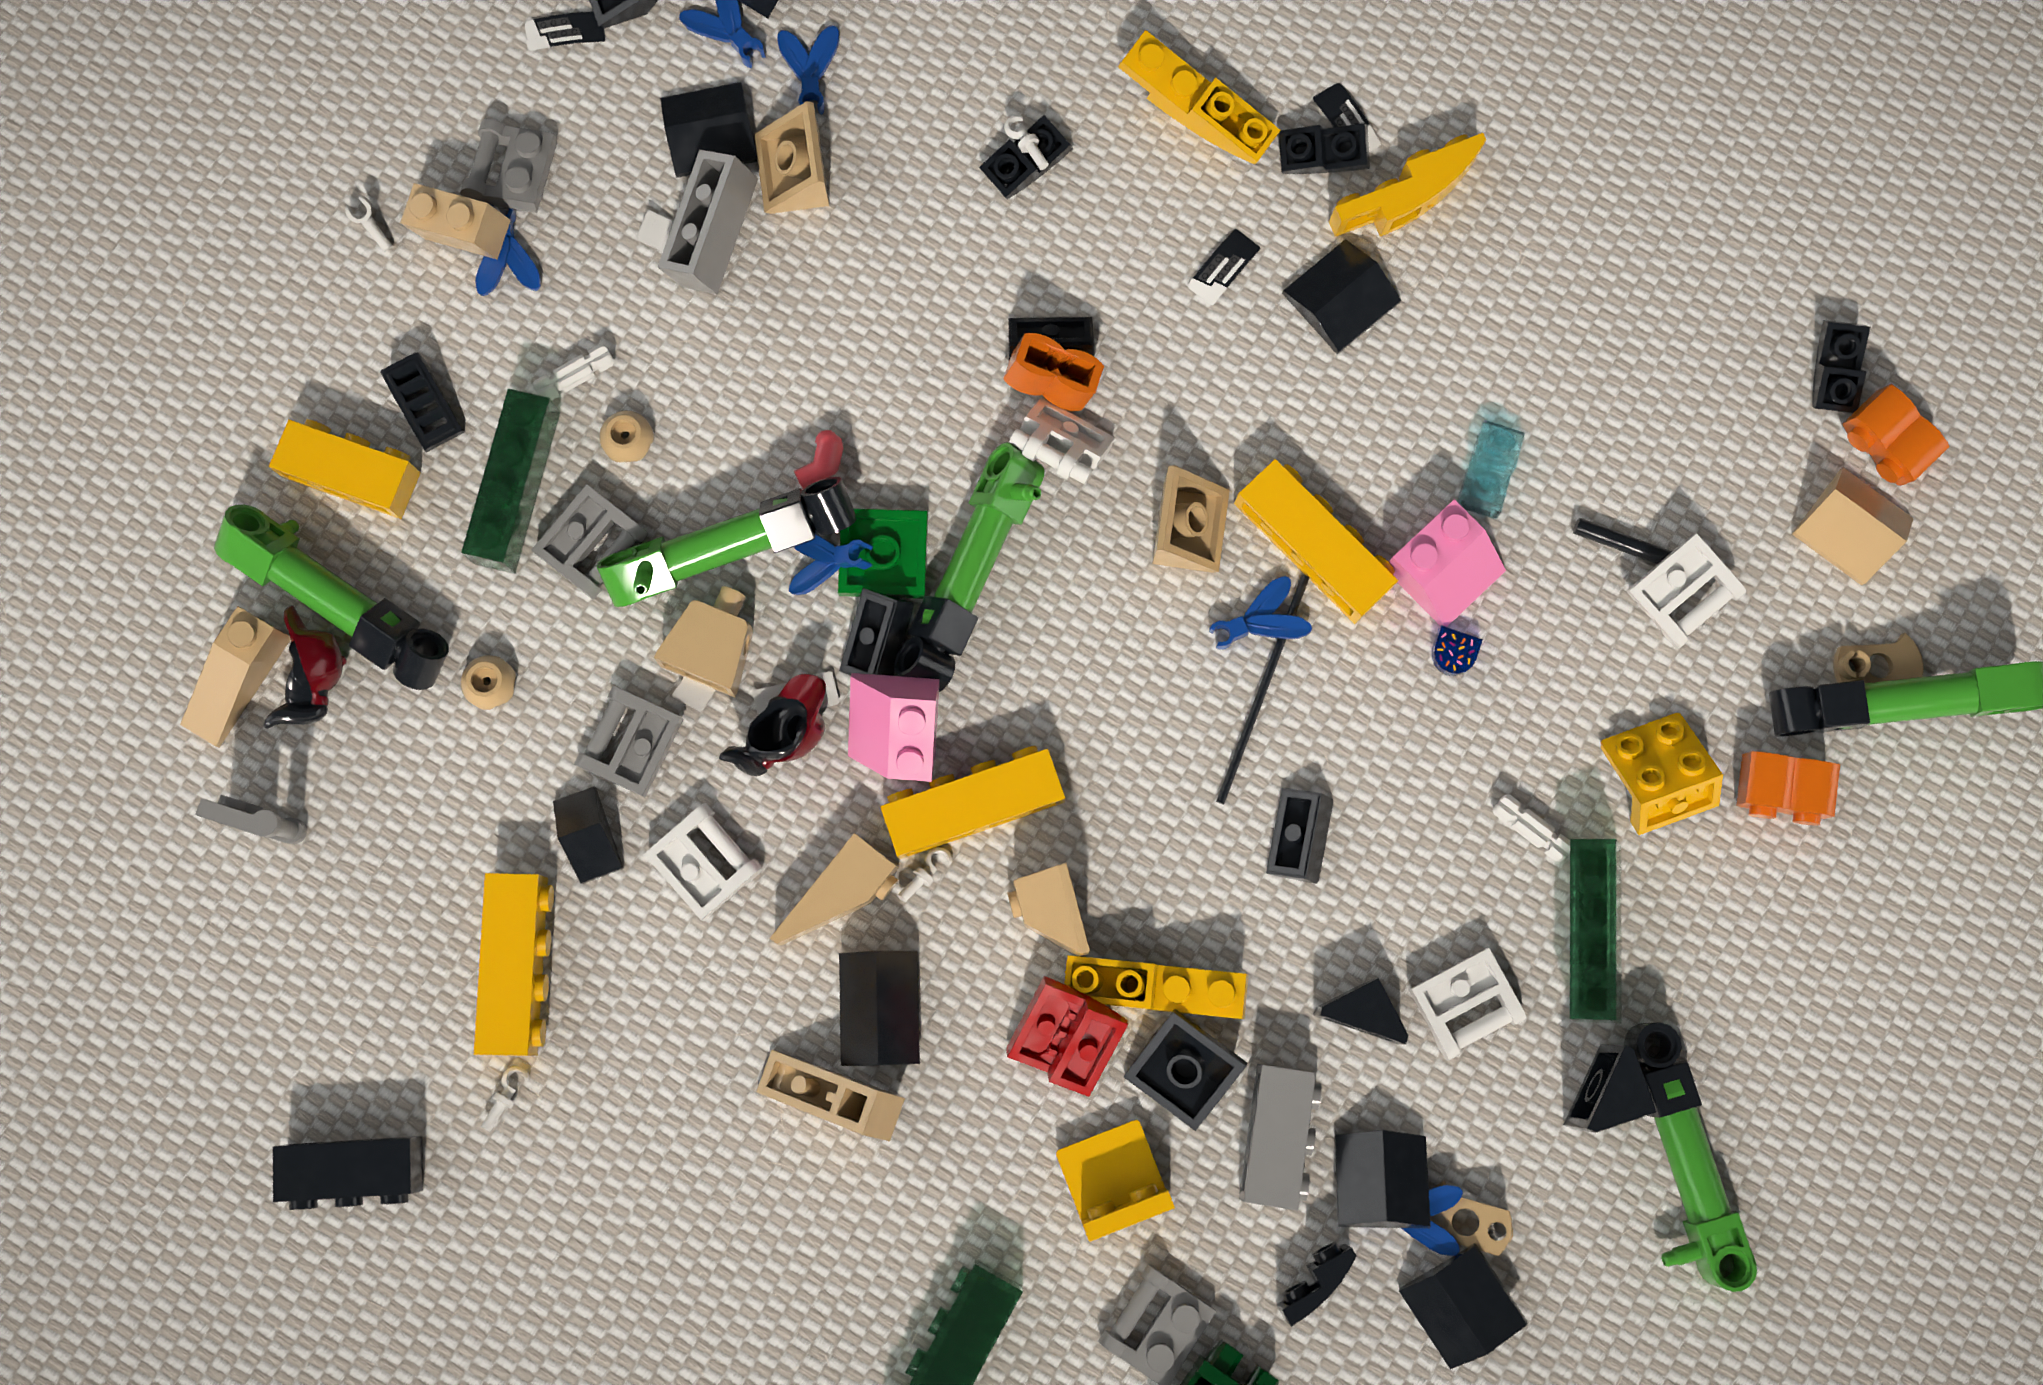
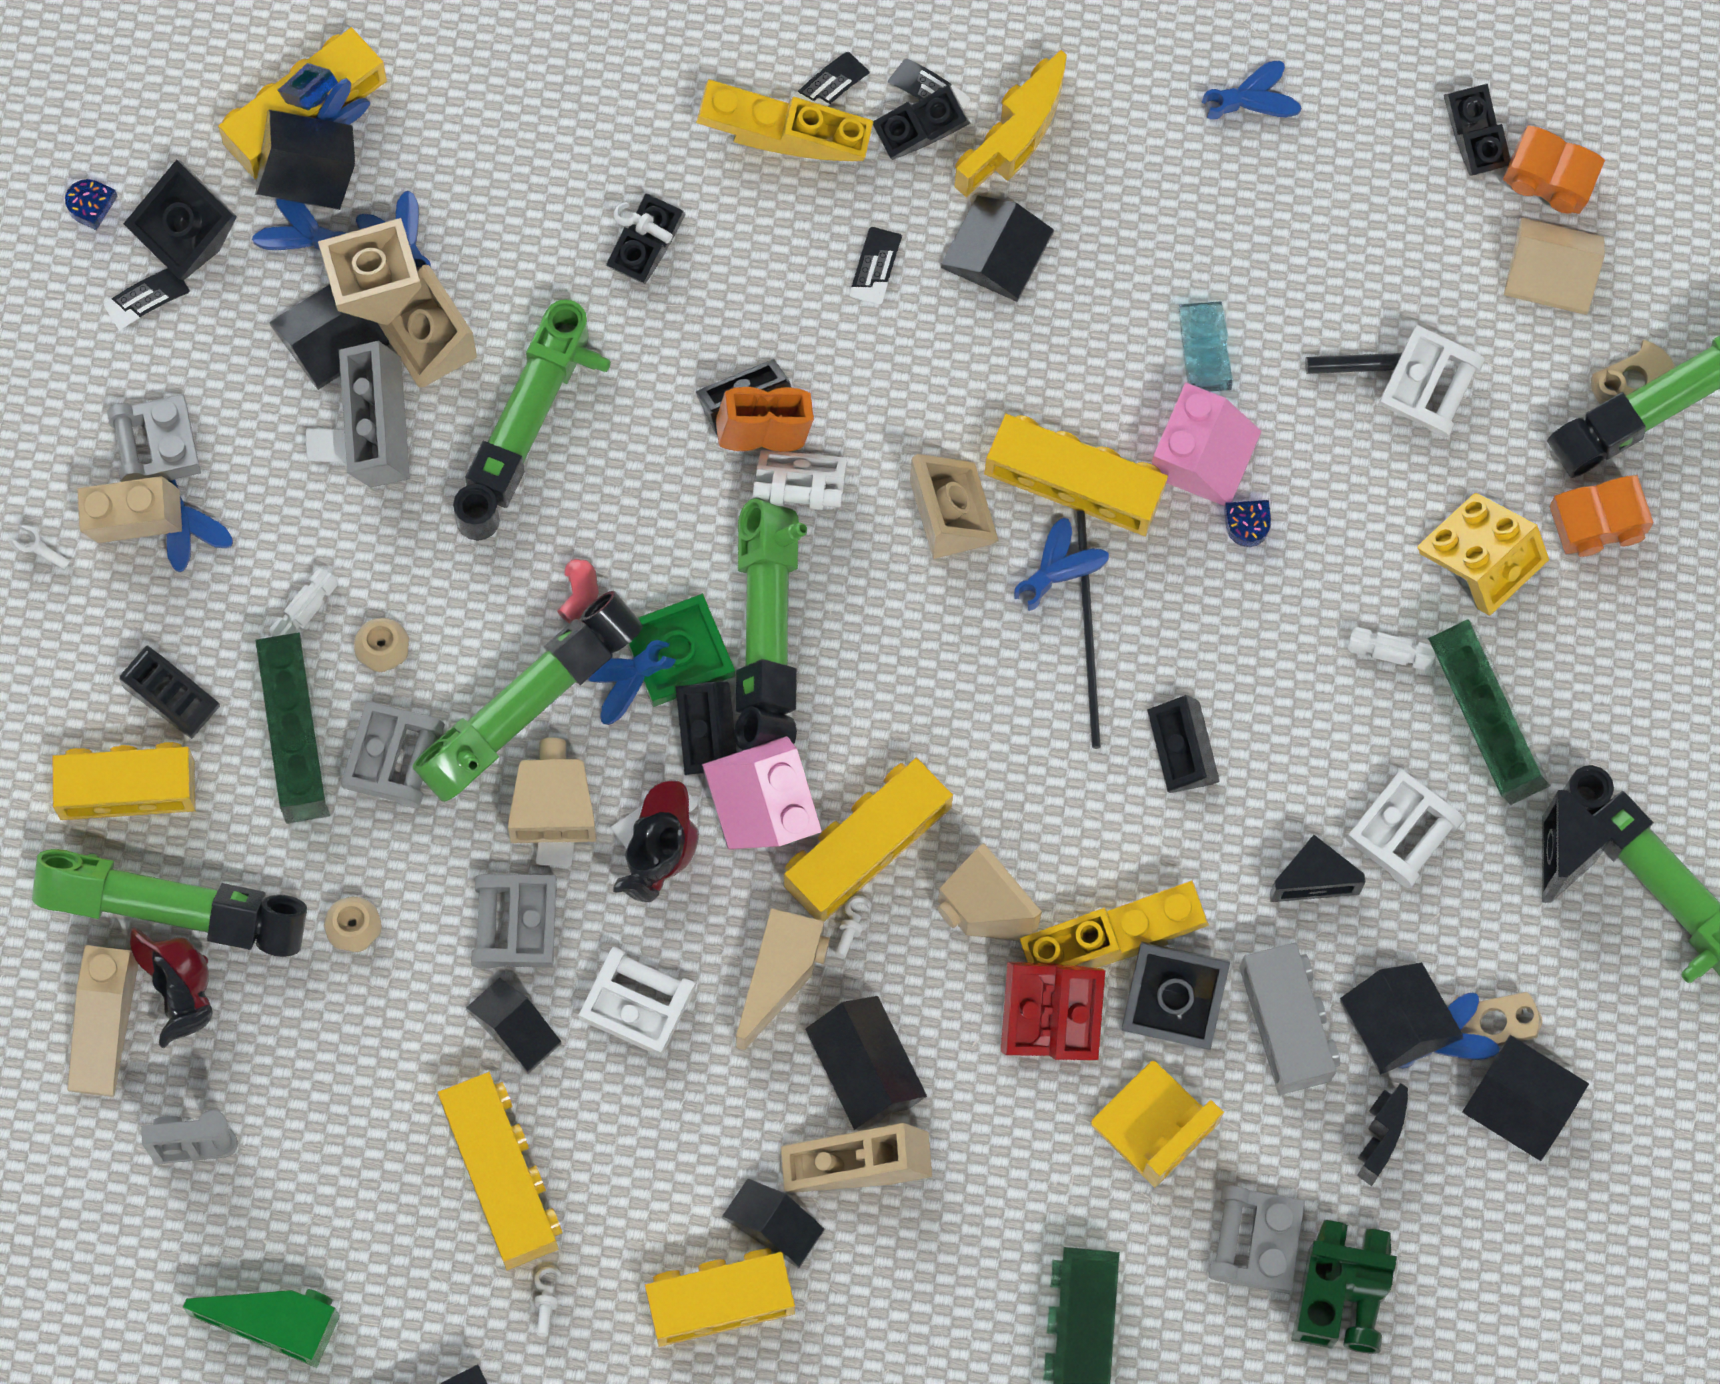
camera: 25 degrees left, 10 degrees down
none -> green slope [182,1289,340,1368]
none -> tan slope [318,218,422,326]
none -> bright green piece [453,299,611,541]
none -> yellow brick [645,1248,795,1347]
none -> black slope [722,1179,825,1268]
none -> black sticker [791,52,870,107]
none -> blue piece [1201,61,1302,119]

